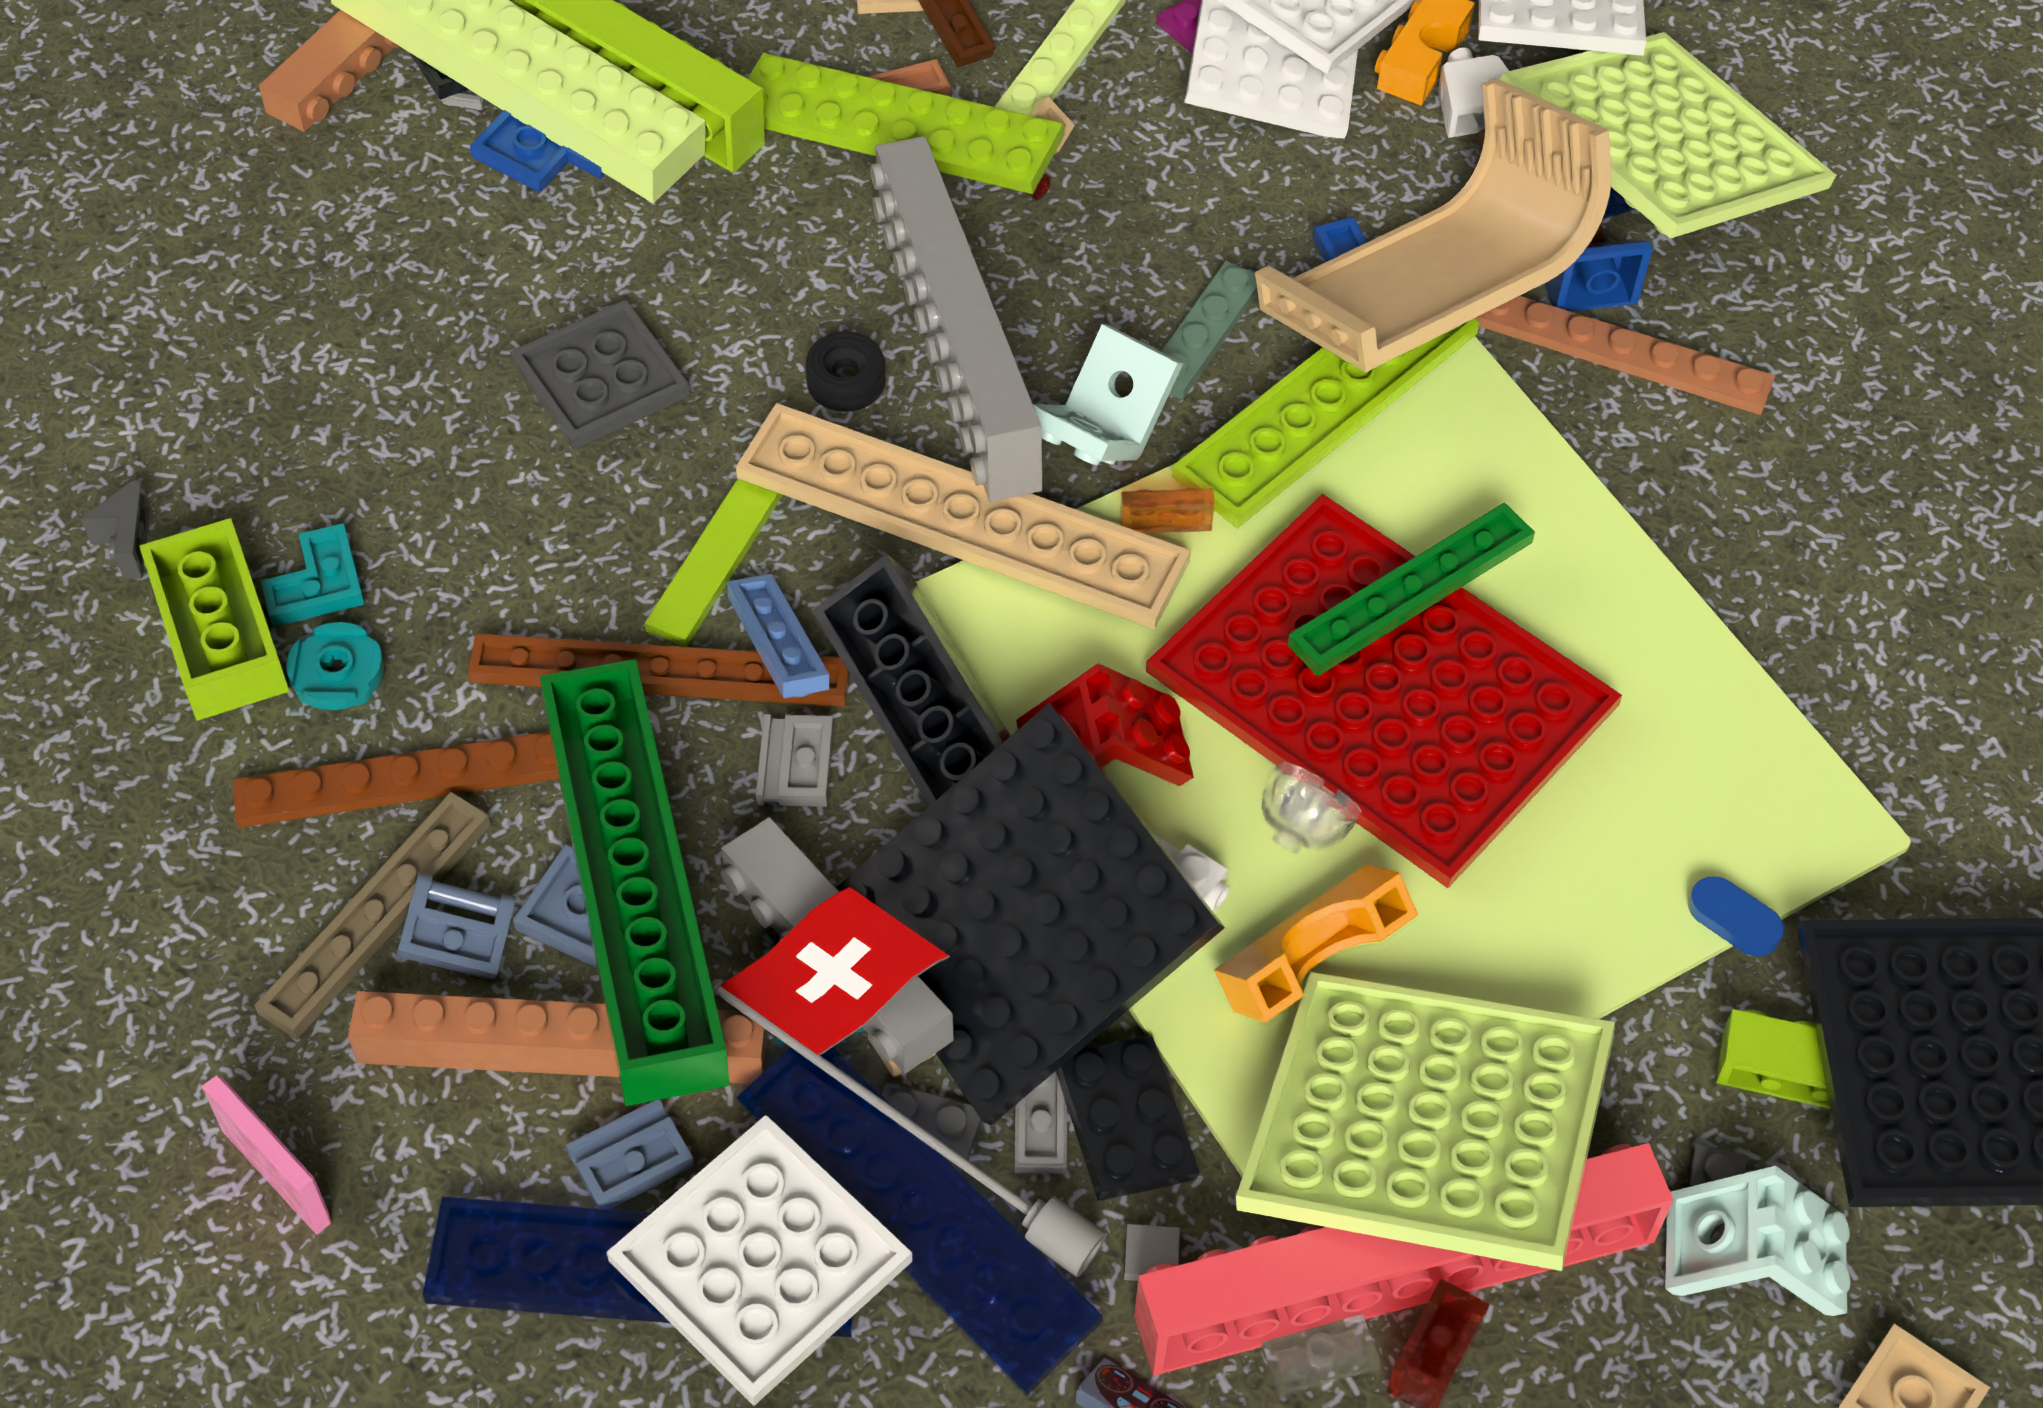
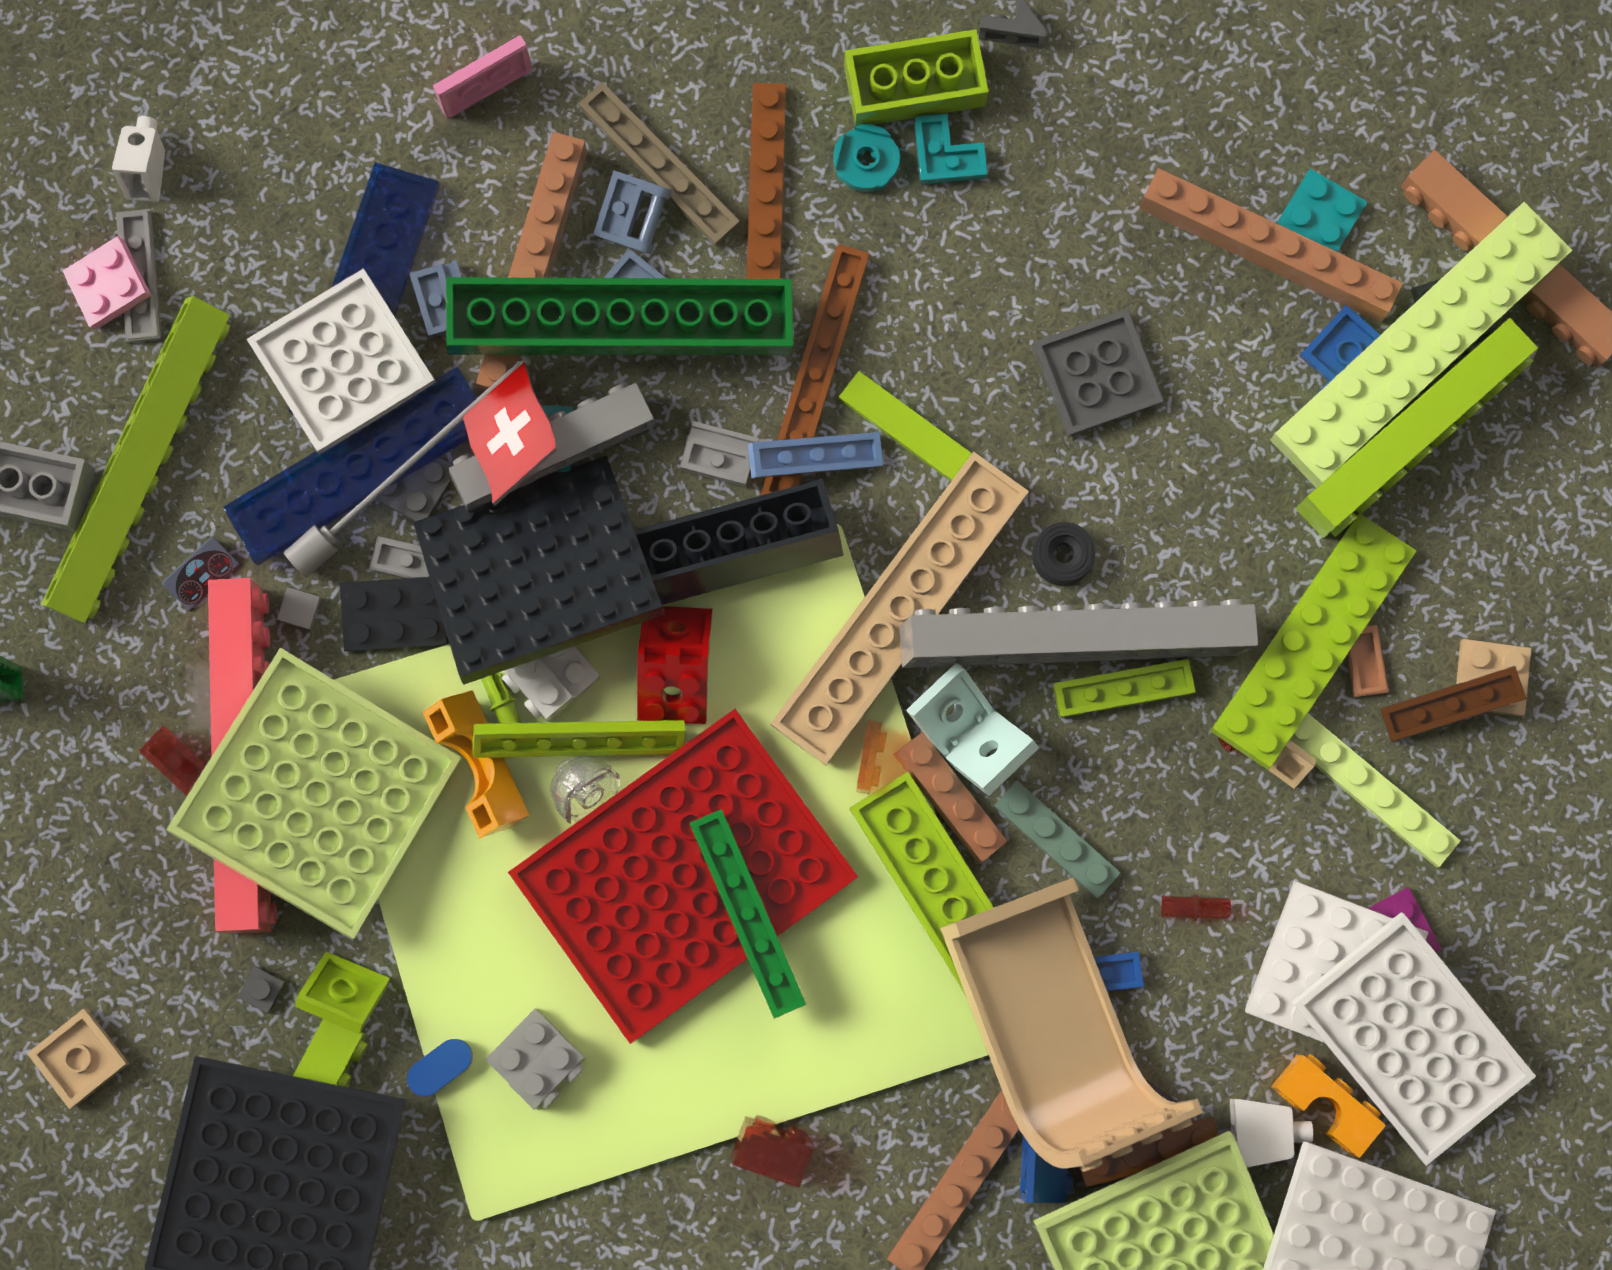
camera: 100 degrees right, 25 degrees up
light aqua bracket [1665,1166,1850,1316] -> none
none -> lime plate [294,951,390,1034]
none -> lime plate [472,720,686,758]
none -> lime axle [481,672,522,723]
none -> light grey plate [485,1008,586,1110]
none -> clear red brick [731,1115,814,1188]
none -> nougat plate [893,732,1008,864]
none -> lime plate [1053,659,1196,718]
none -> nougat brick [1139,168,1403,323]
none -> clear red axle [1161,894,1231,921]
none -> teal plate [1276,169,1367,252]

